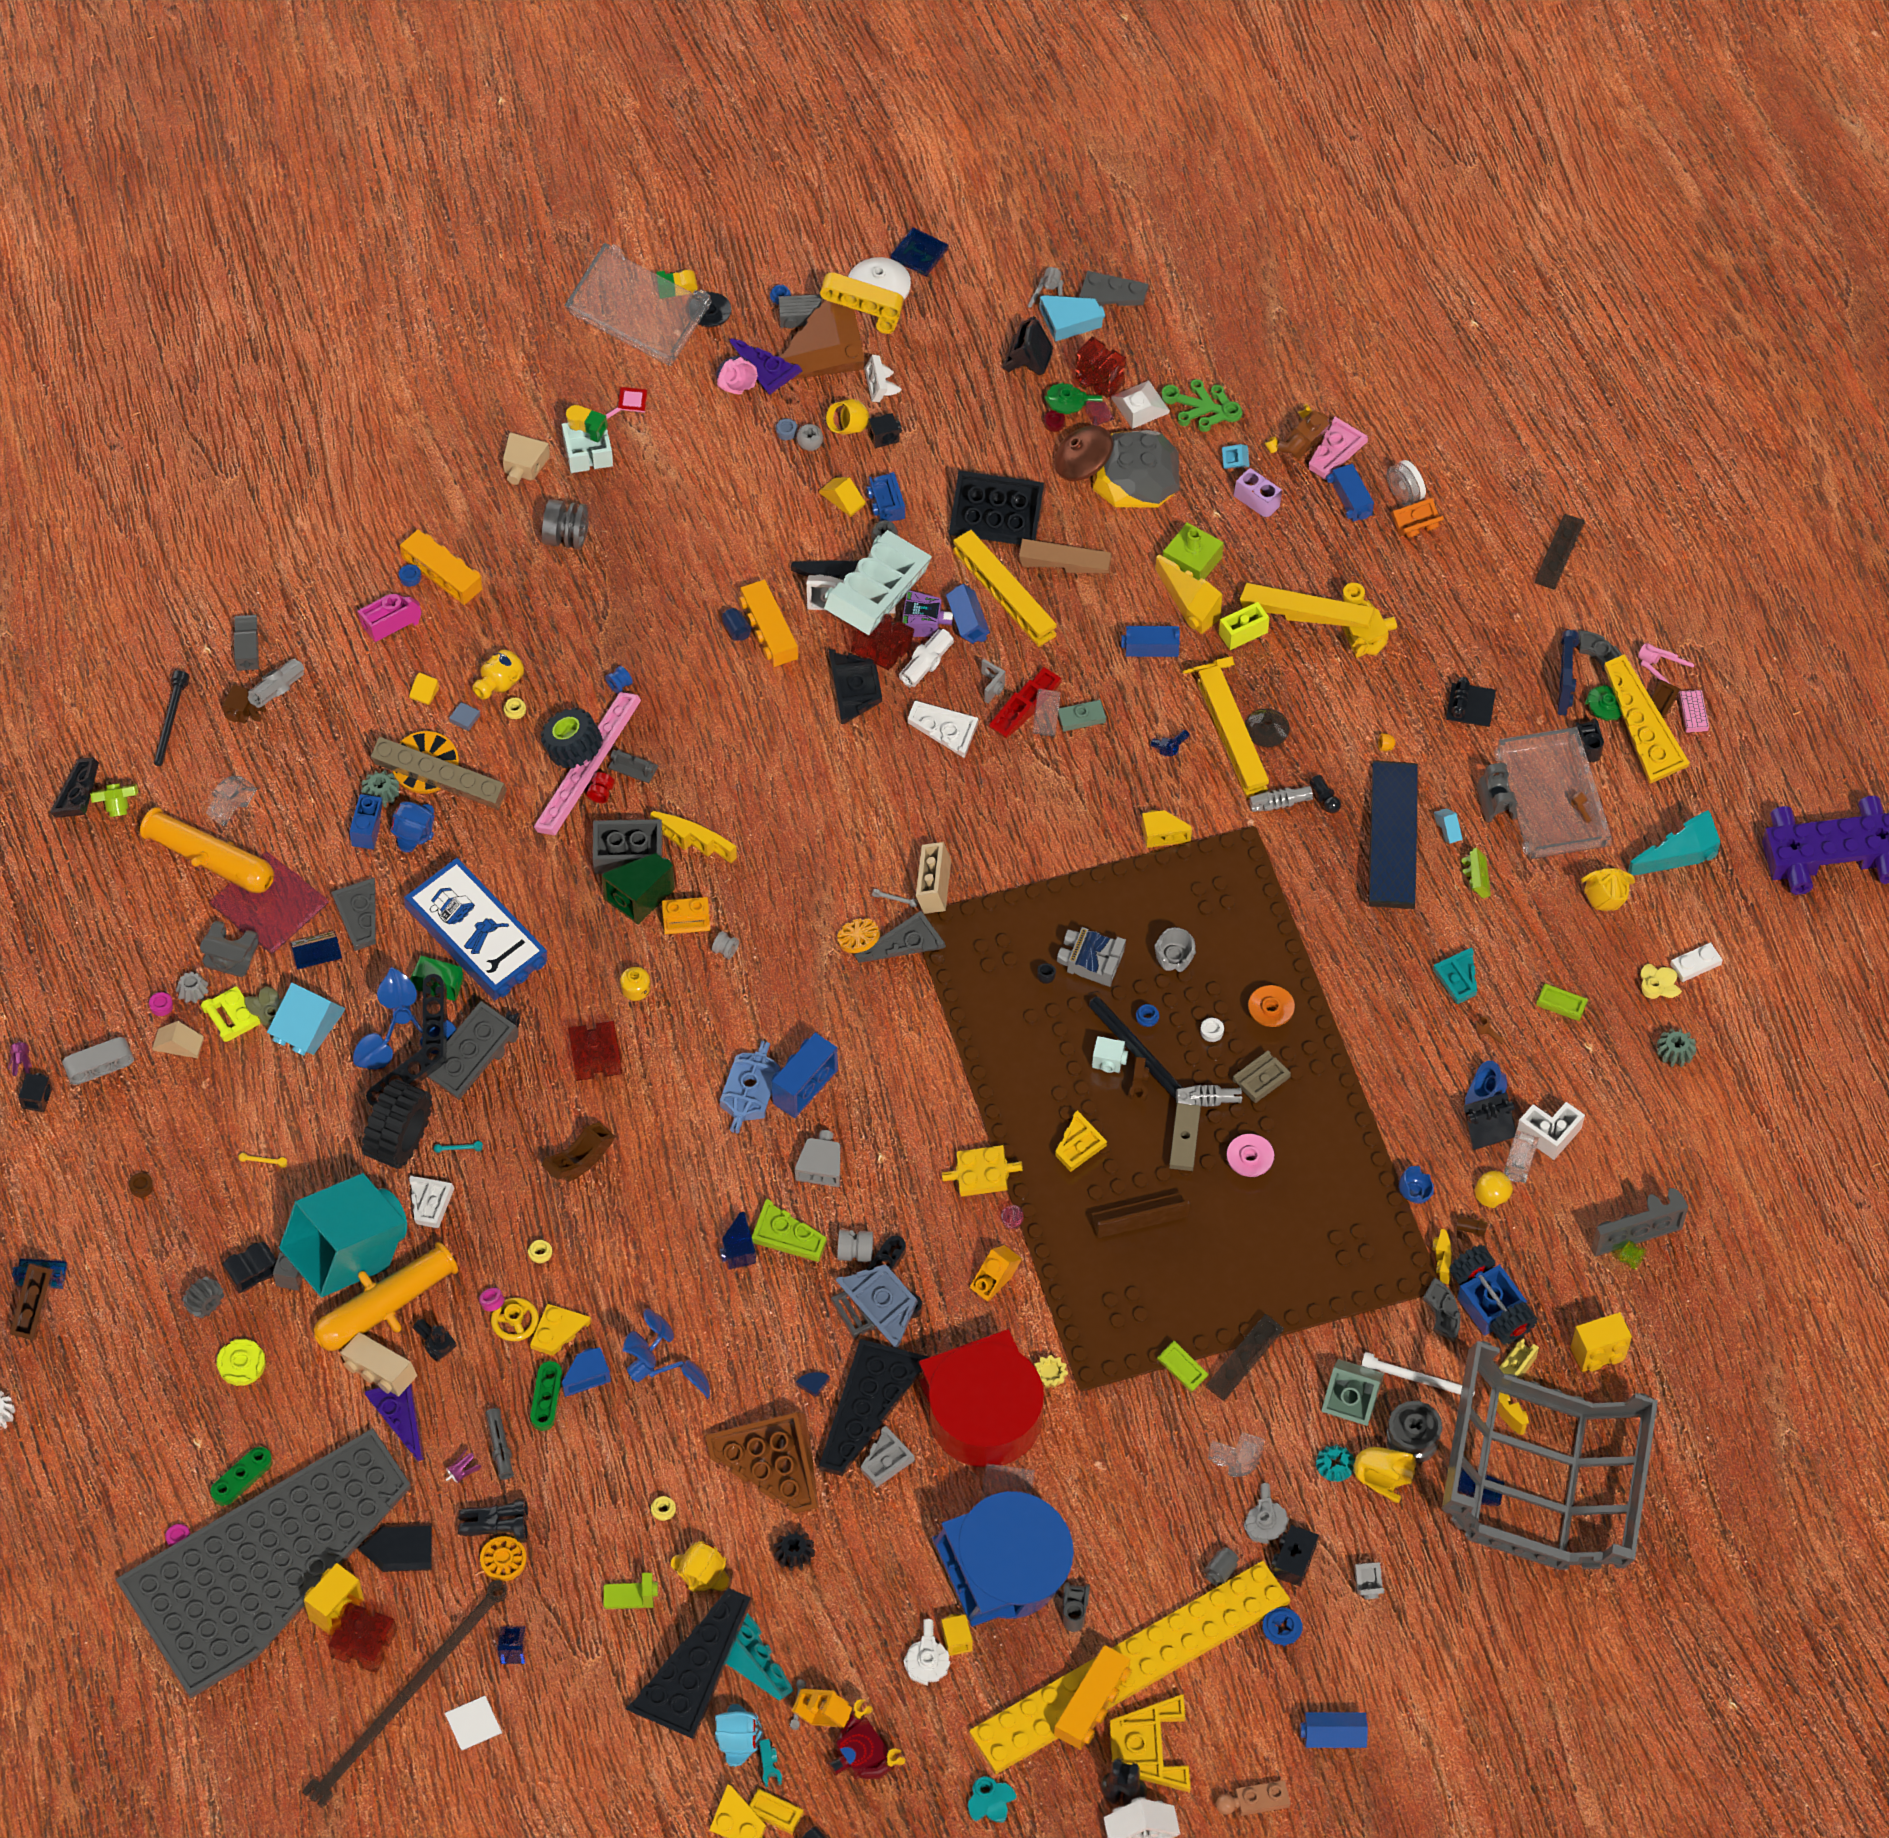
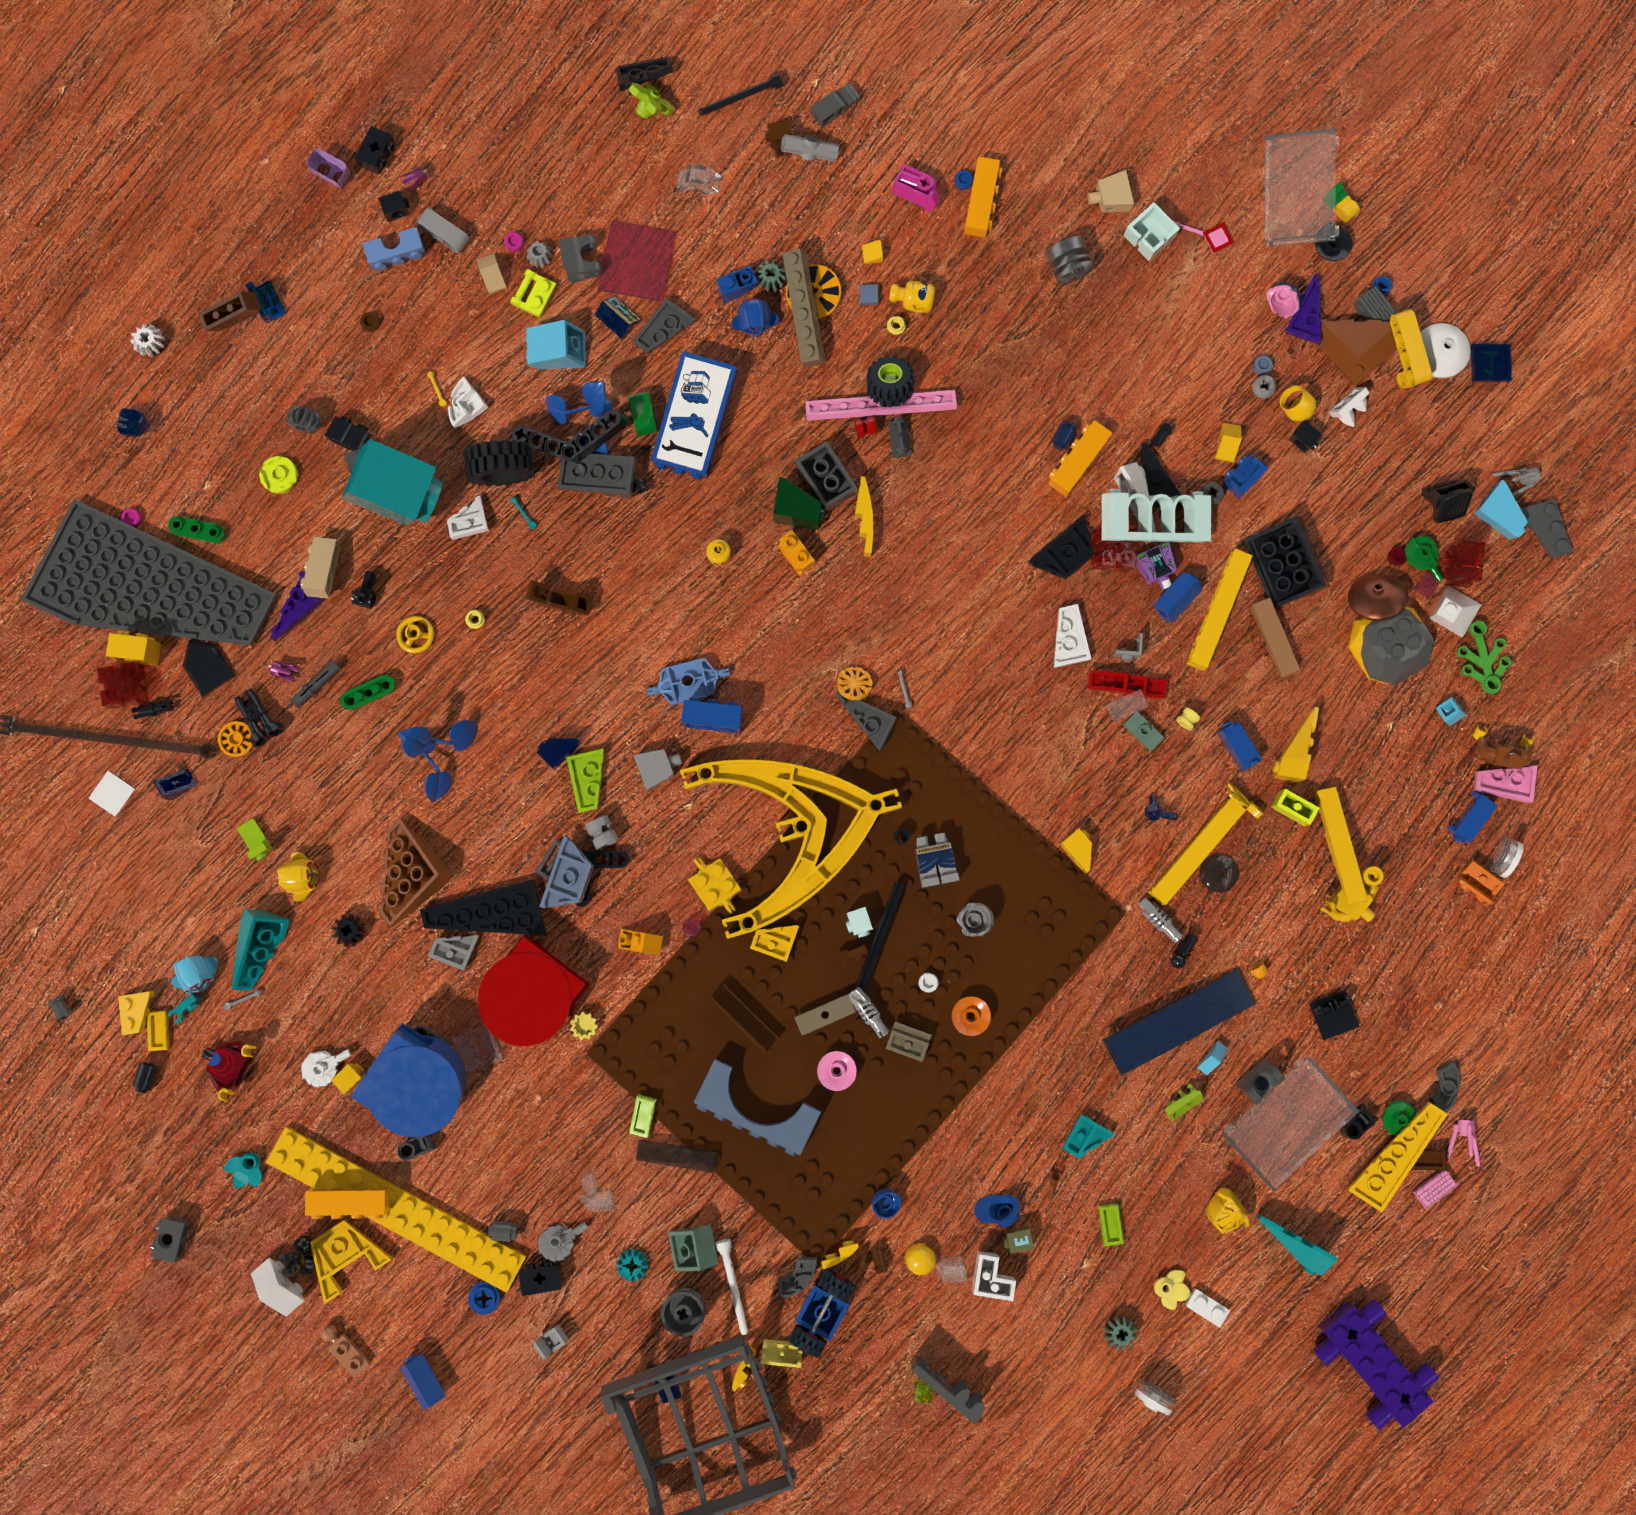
camera: 60 degrees right, 25 degrees up
light orange piece [140,807,274,893] -> none
olive plate [245,986,284,1028] -> none
light orange piece [314,1242,458,1351] -> none
dark pink tile [479,1288,505,1311] -> none
yellow wing [530,1304,591,1356] -> none
blue slope [562,1347,611,1397] -> none
leg [566,405,608,443] -> none
clear red brick [568,1021,622,1081] -> none
blue wheel [605,666,633,694] -> none
black wing [625,1588,753,1739] -> none
light yellow plate [651,1496,676,1521] -> none
light grey wheel [712,931,739,960] -> none
light orange window [792,1689,852,1727] -> none
dark blue tile [796,1372,830,1397] -> none
white piece [899,629,954,687] -> none
tan brick [916,842,951,914] -> none
blue plate [1136,1004,1159,1027] -> none
lime brick [1163,522,1224,580] -> none
lavender piece [1233,468,1282,517] -> none
yellow hair [1354,1447,1416,1503] -> none
black hinge [1463,1092,1517,1150] -> none
clear smoke tile [1535,513,1585,590] -> none
dark blue plate [1558,630,1579,716] -> none
yellow brick [1570,1312,1632,1372] -> none
dark orange hand [1571,792,1592,824] -> none
none -> clear blue hair [117,408,148,437]
none -> black pin [131,699,174,720]
none -> medium blue arch [363,227,427,271]
none -> white brick [448,377,488,428]
none -> yellow piece [680,760,902,939]
none -> sand blue arch [694,1058,821,1156]
none -> olive brick [1003,1226,1034,1254]
none -> clear piece [1134,1379,1177,1416]
none -> black pin [1150,423,1173,448]
none -> light yellow wheel [1176,707,1201,731]

